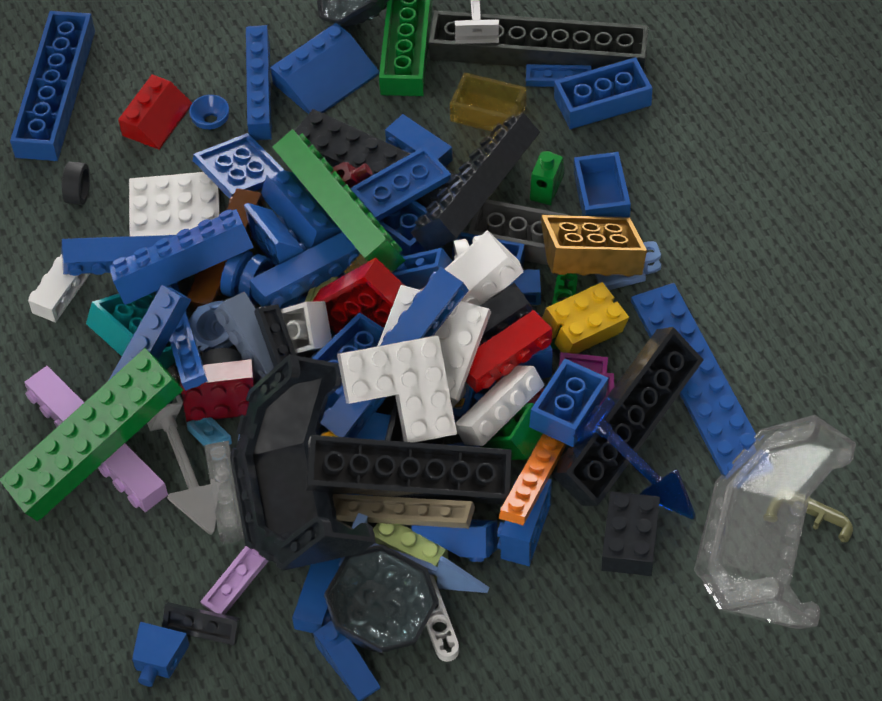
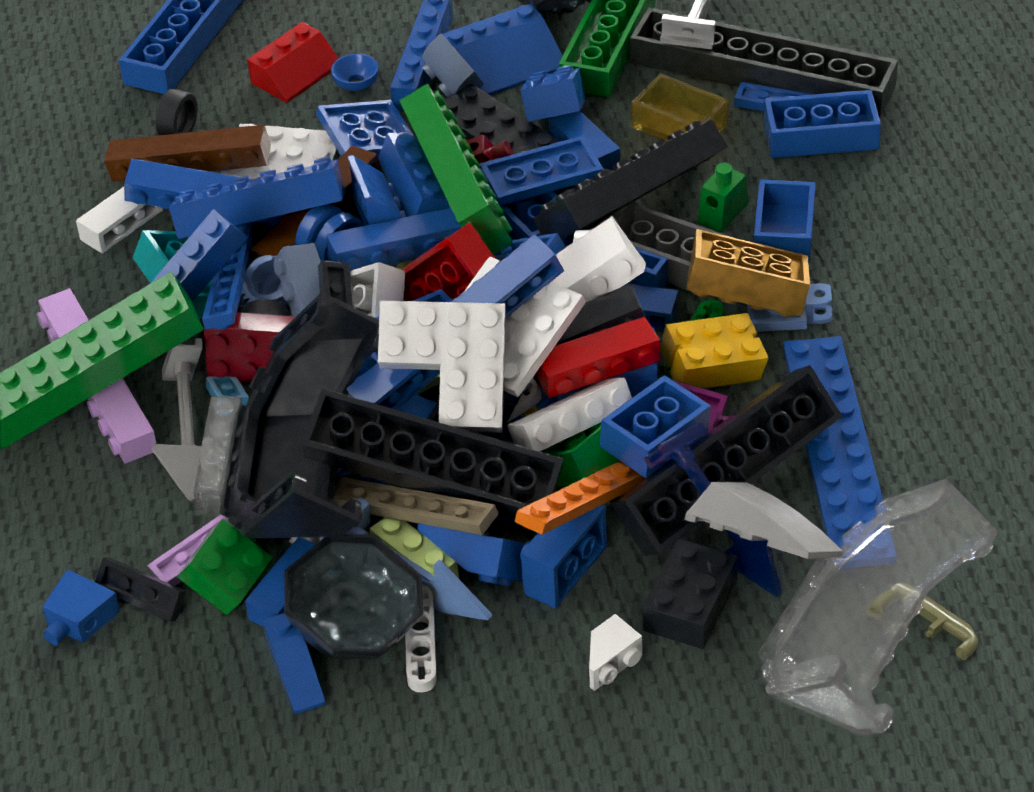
camera: 15 degrees right, 10 degrees down
none -> reddish brown brick [104,124,271,181]
none -> green brick [177,518,272,615]
none -> sand blue brick [422,33,484,98]
none -> blue brick [520,65,586,122]
none -> white slope [589,614,642,691]
none -> light grey wedge [685,482,843,559]

